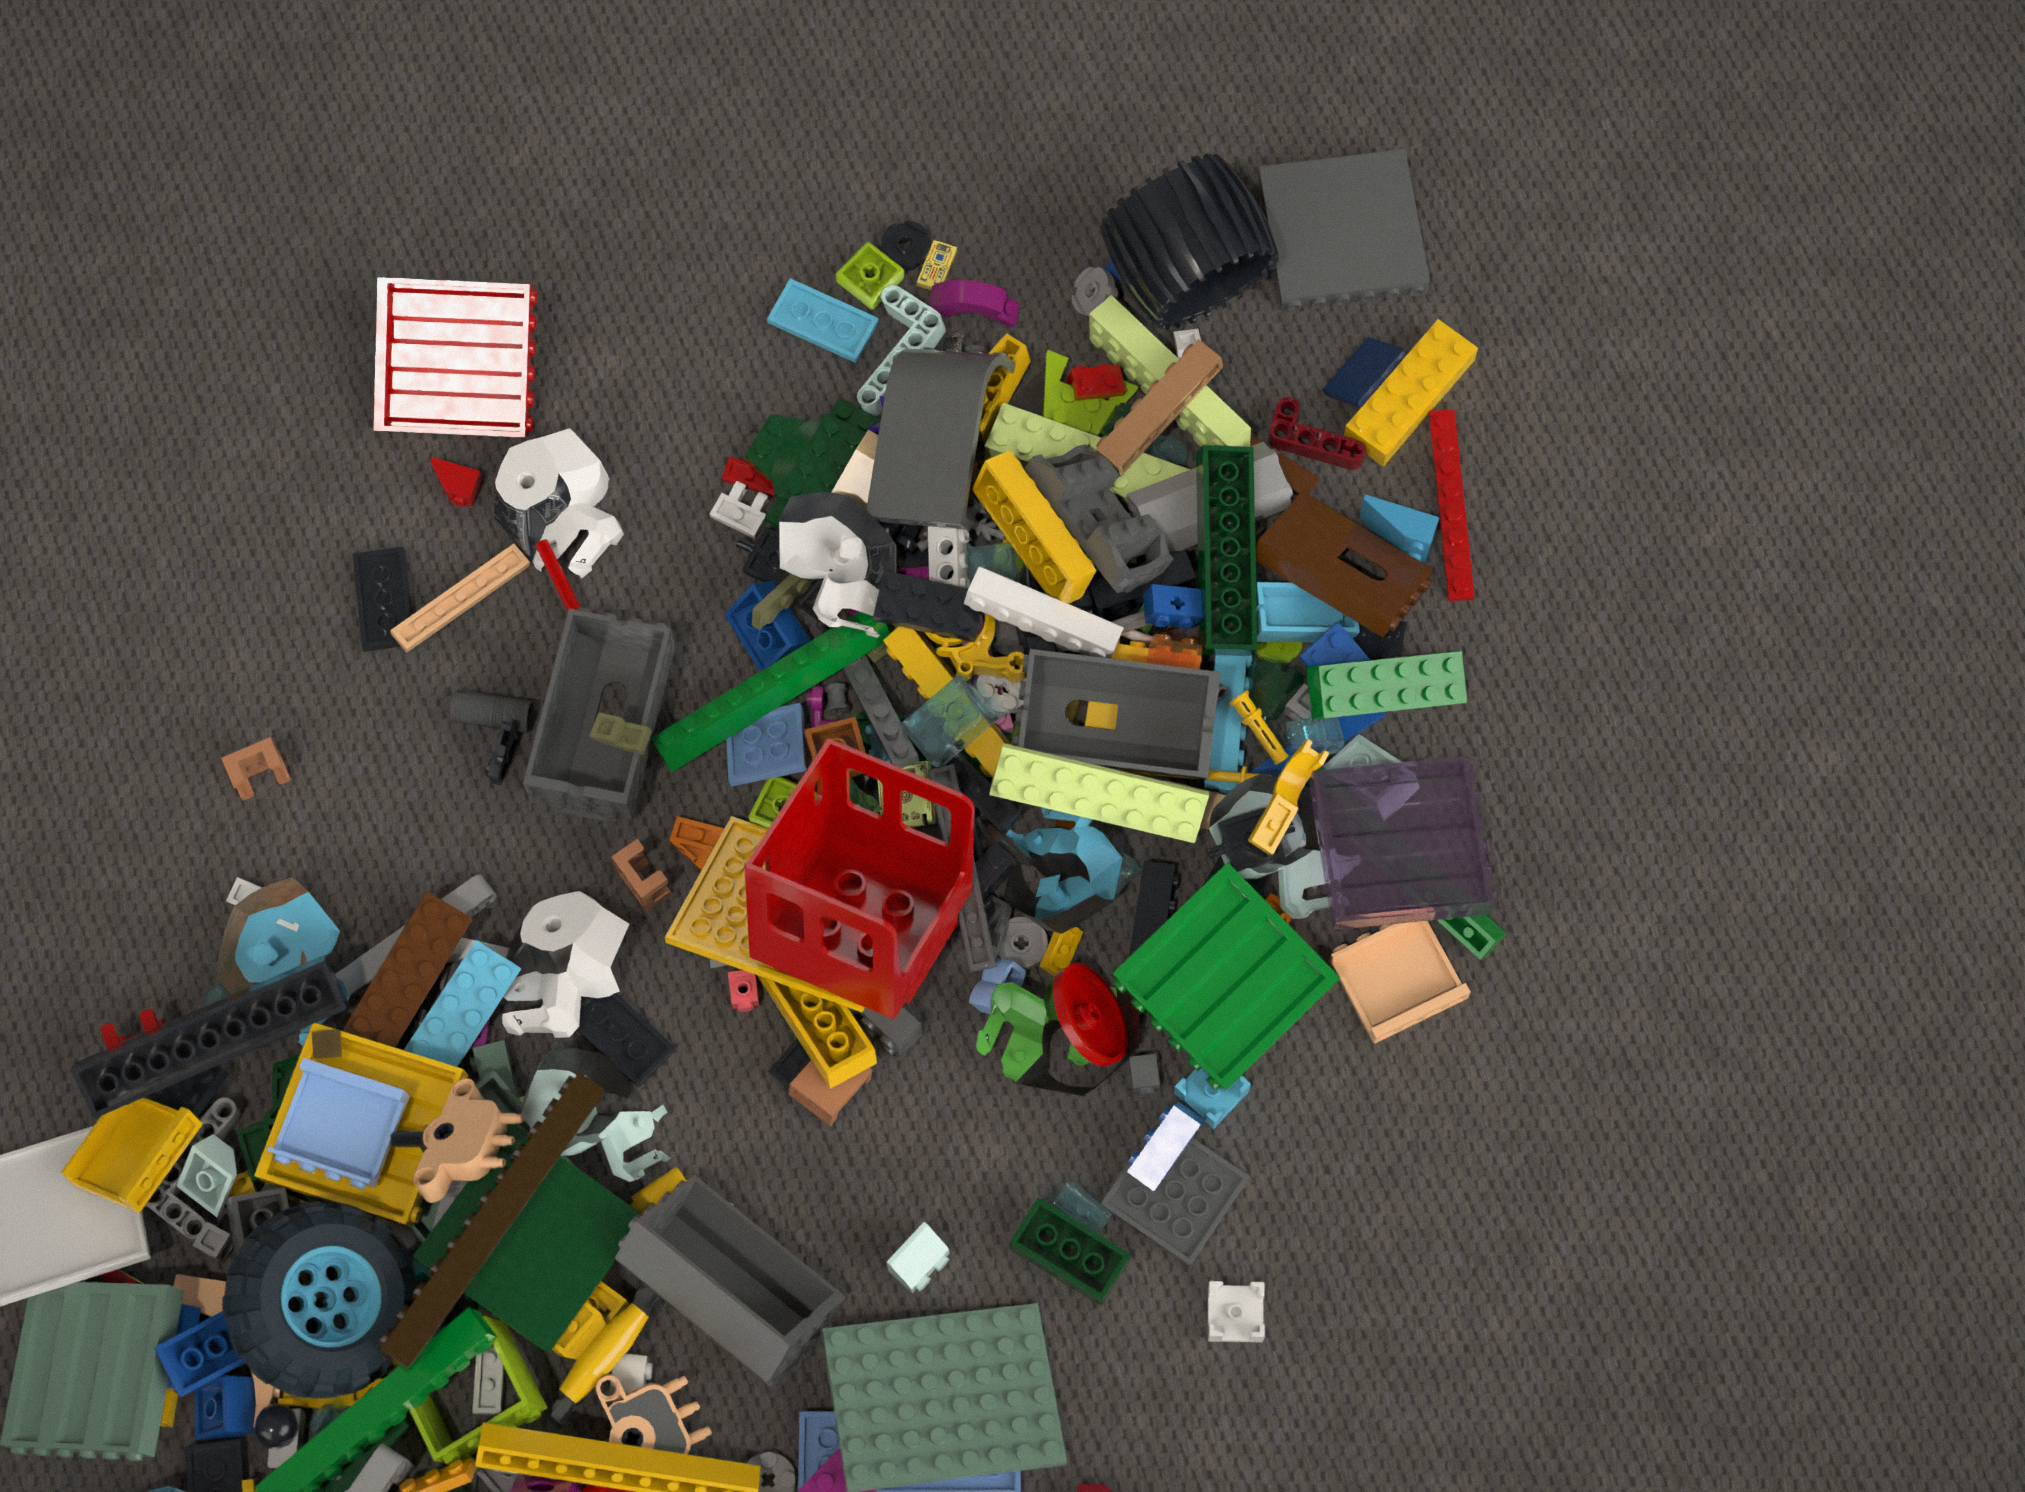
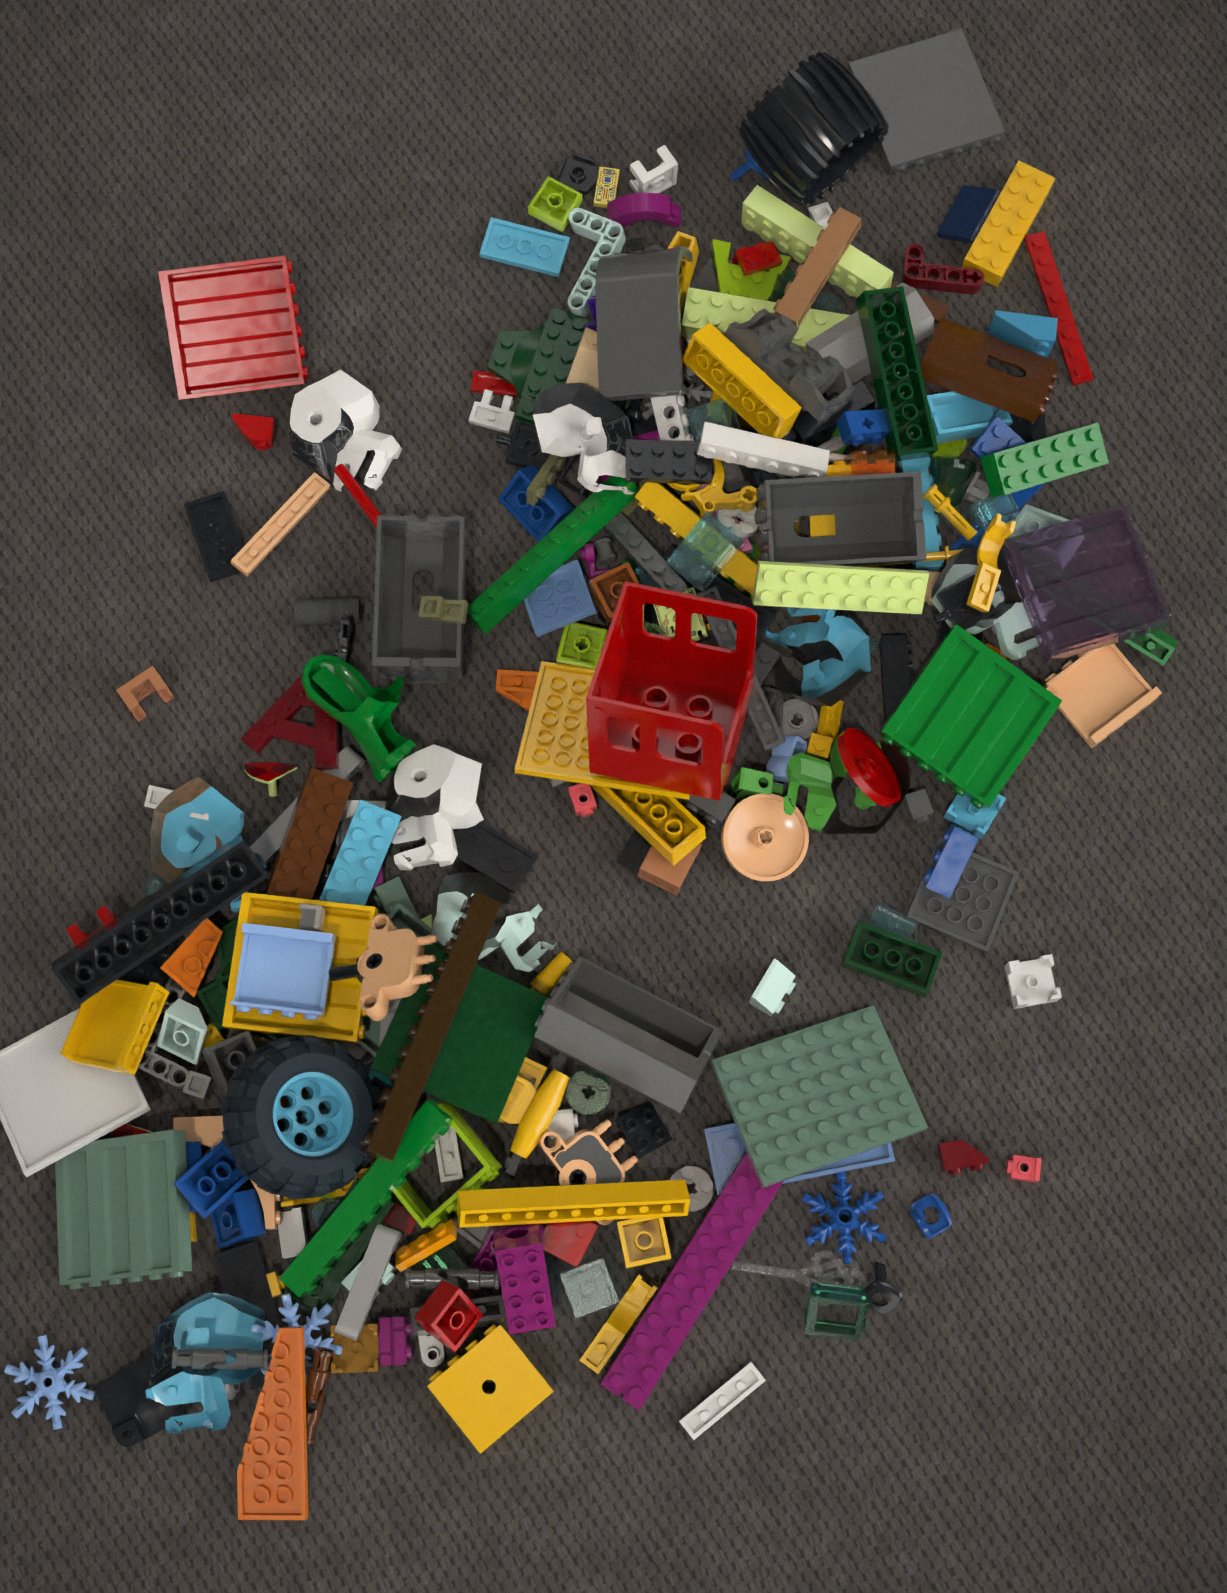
camera: 15 degrees left, 5 degrees up
black hair [255,1403,298,1450] -> none
clear smoke tile [312,1029,342,1059] -> none
nougat panel [611,839,672,912] -> none
light grey plate [1072,267,1118,316] -> none
none -> orange wing [160,919,223,998]
none -> dark red plate [241,677,339,771]
none -> shield [245,762,297,797]
none -> light grey panel [299,903,326,932]
none -> green animal [301,655,416,783]
none -> red tile [383,1203,417,1235]
none -> clear green brick [566,1069,611,1117]
none -> black hinge [615,1101,673,1159]
none -> white panel [629,145,678,194]
none -> light nougat dish [721,794,809,881]
none -> bright green torso [730,767,783,799]
none -> yellow brick [806,733,833,761]

